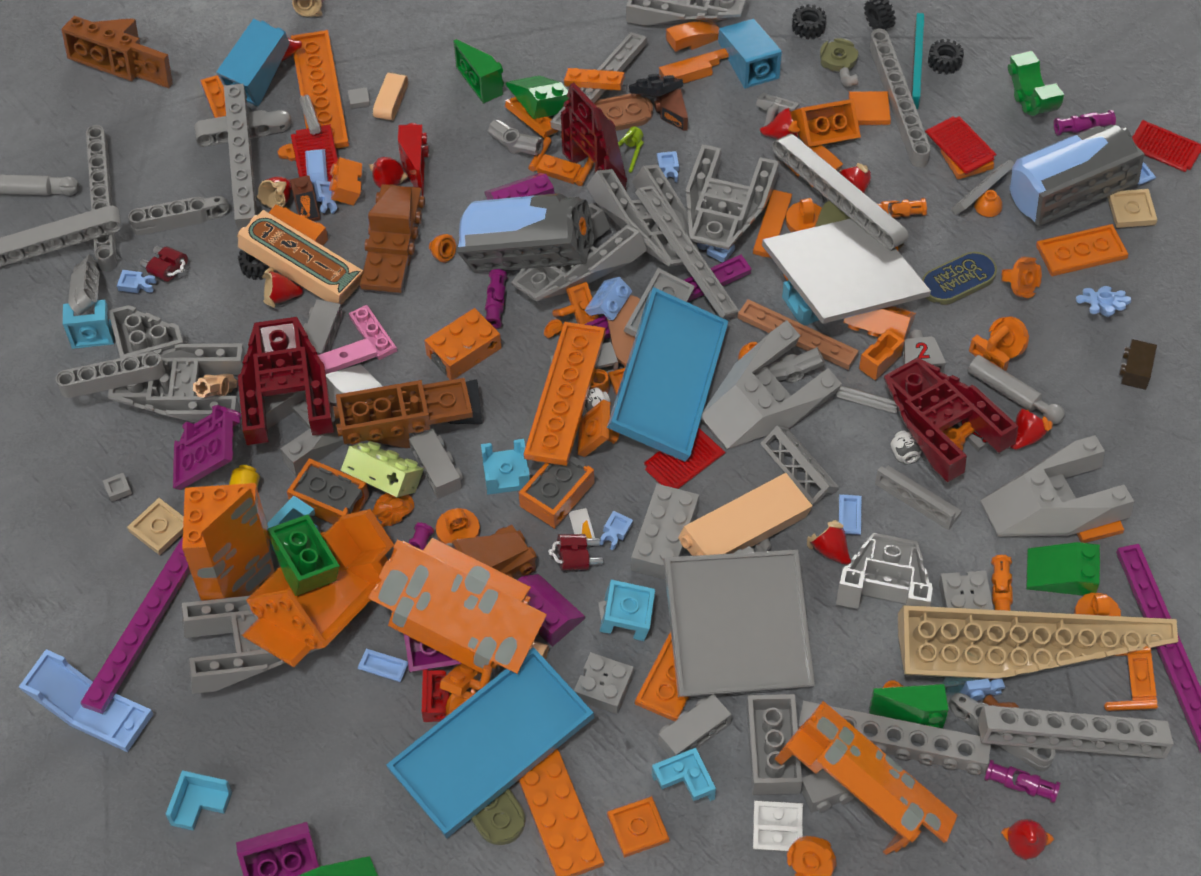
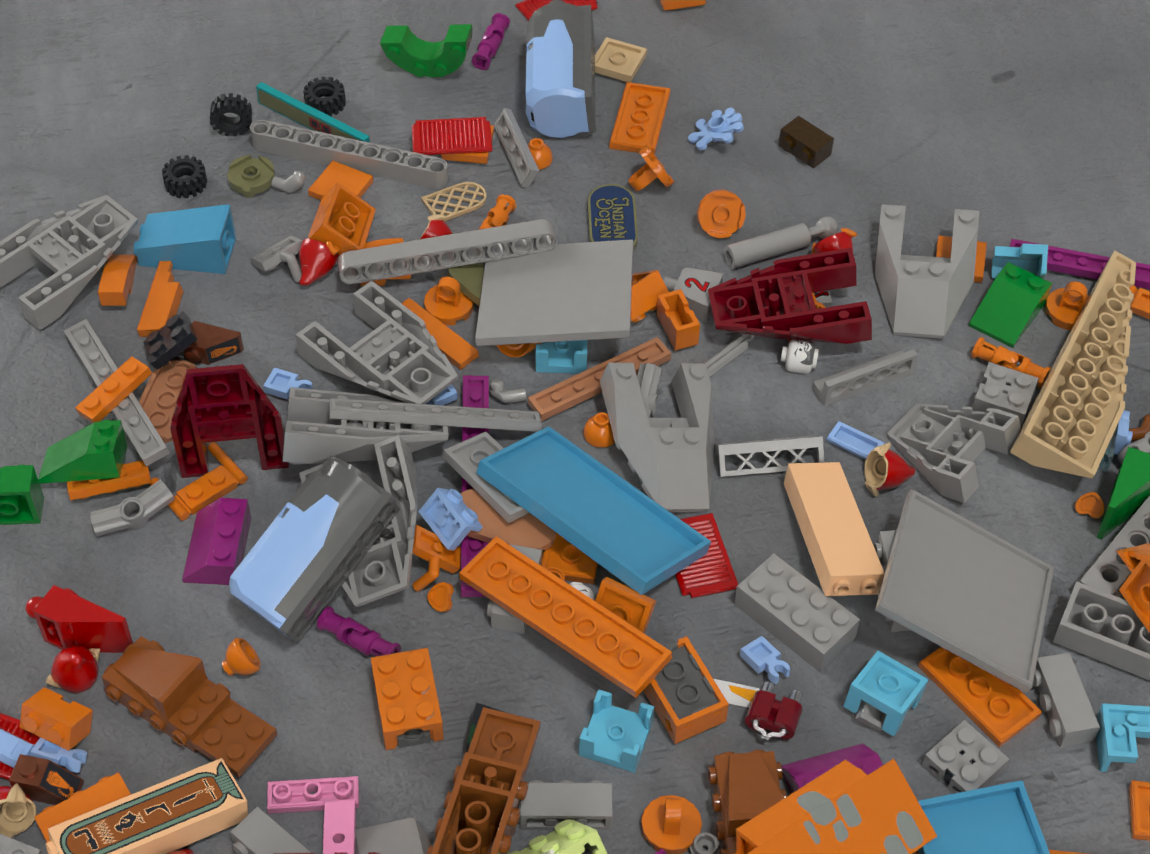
camera: 65 degrees left, 5 degrees down
orange plate [969,325,1010,371] -> none
none -> tan window [421,182,487,222]
none -> light grey arm [490,379,527,404]
none -> medium azure panel [991,243,1048,279]

